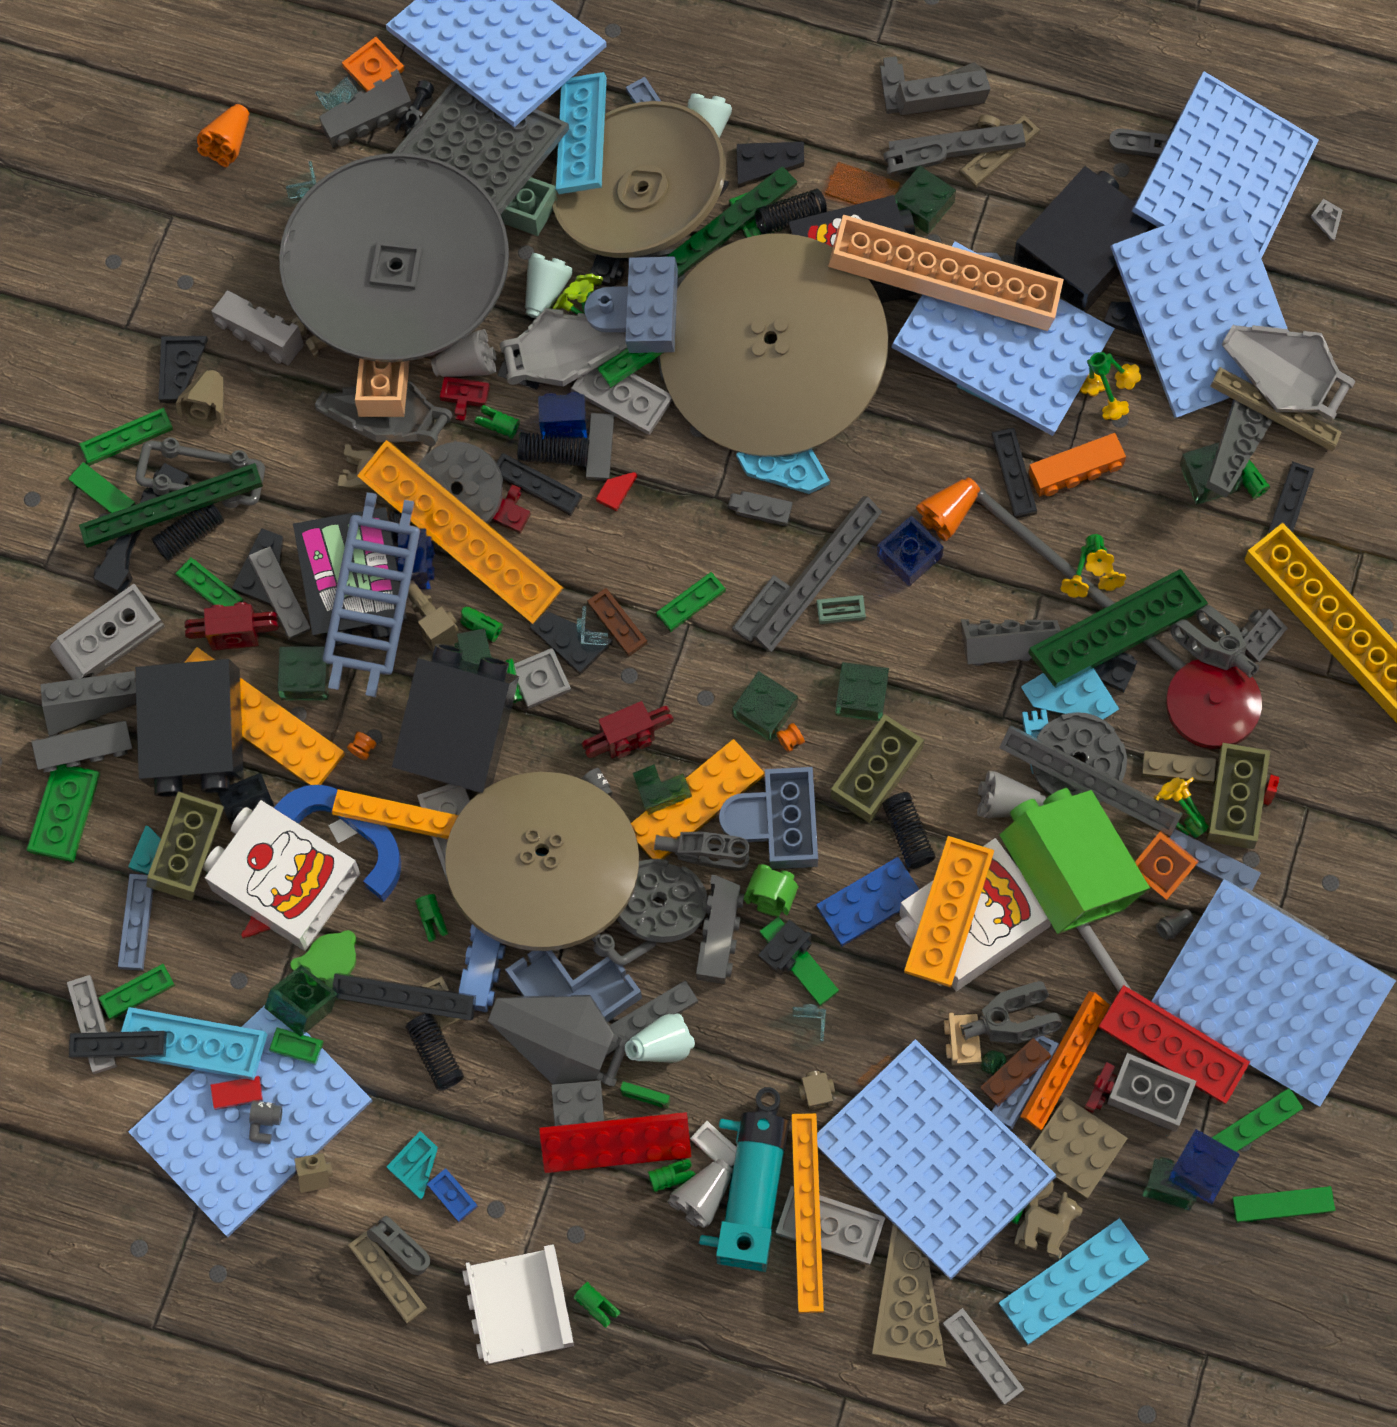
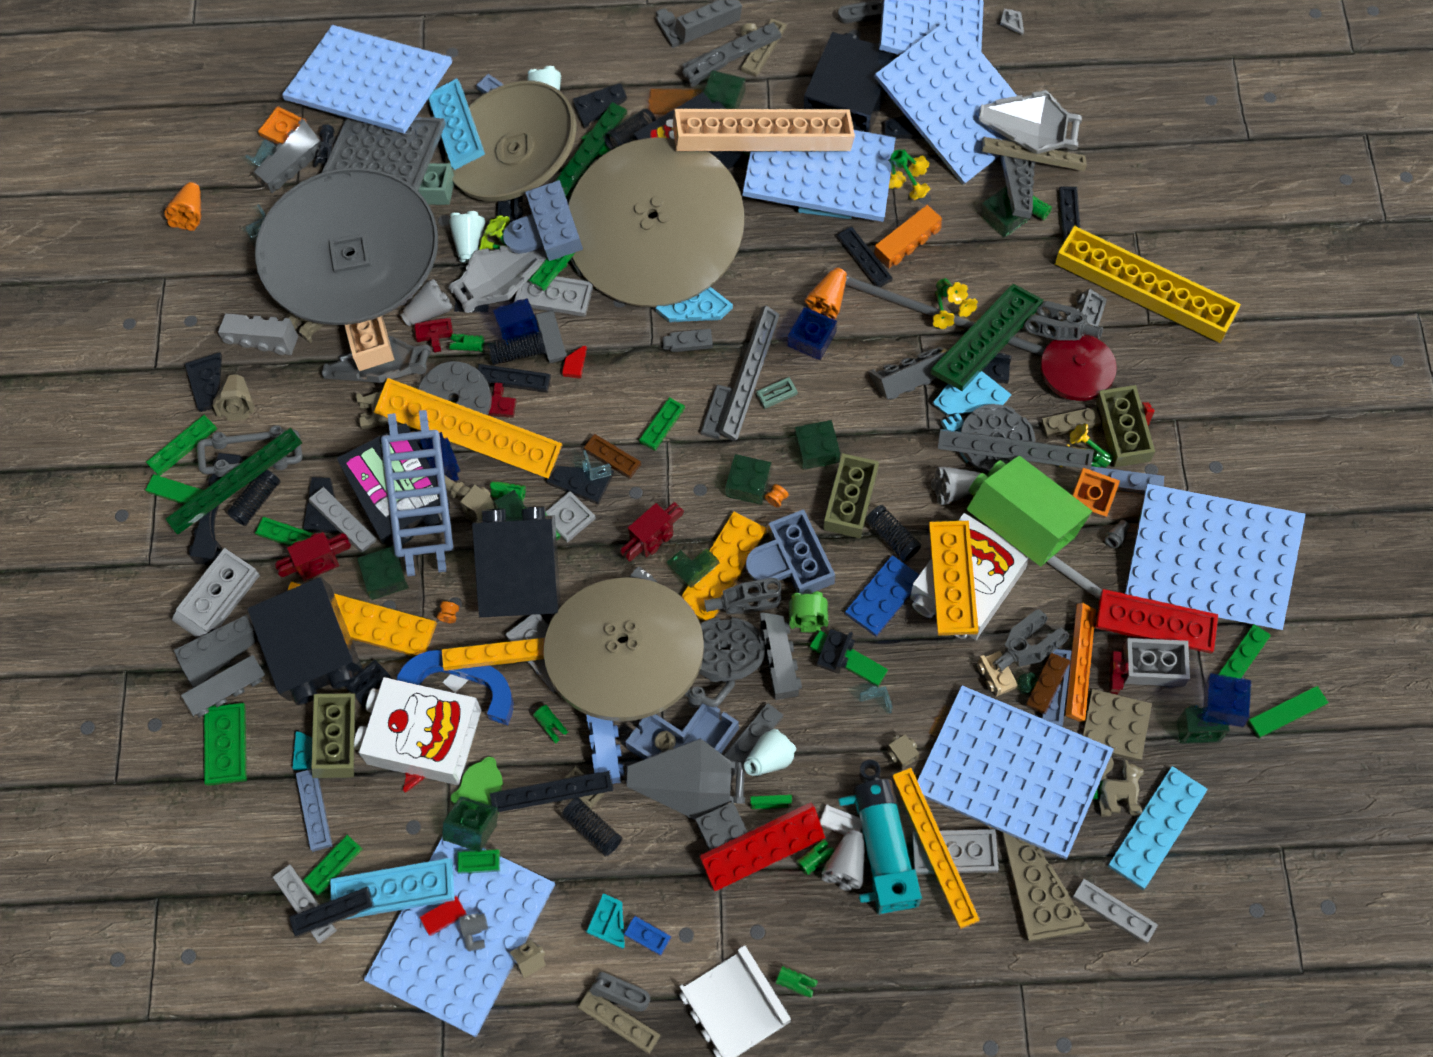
camera: 20 degrees left, 5 degrees down
none -> dark tan tile [655,731,676,752]

